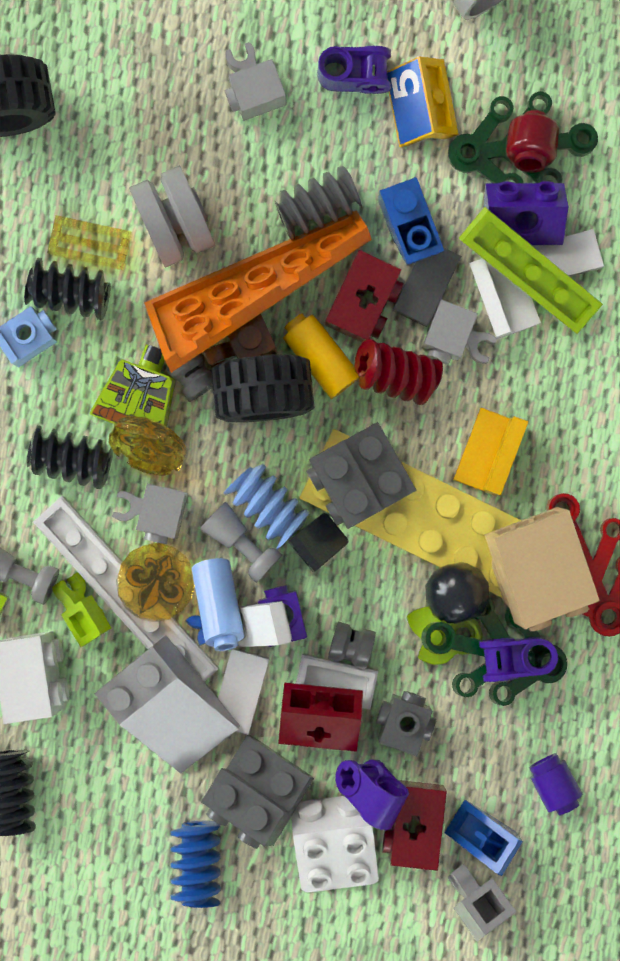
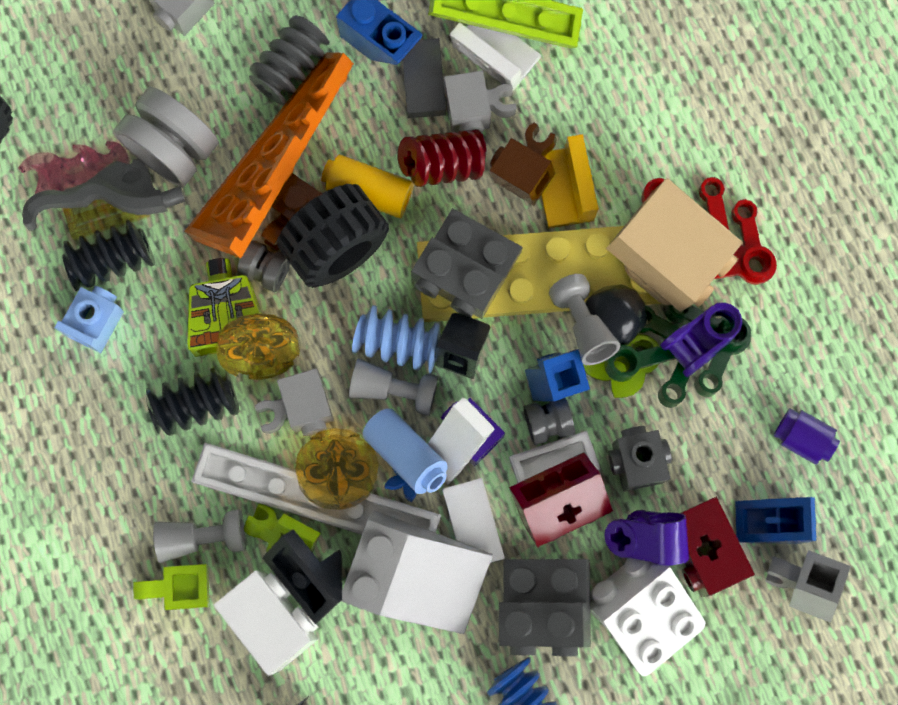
camera: 35 degrees left, 10 degrees down
dark red brick [325,250,404,343] -> none
none -> dark grey piece [18,141,186,231]
none -> black slope [262,529,342,625]
none -> reddish brown brick [489,122,557,206]
none -> blue brick [525,349,590,402]
none -> light grey piece [549,274,620,365]

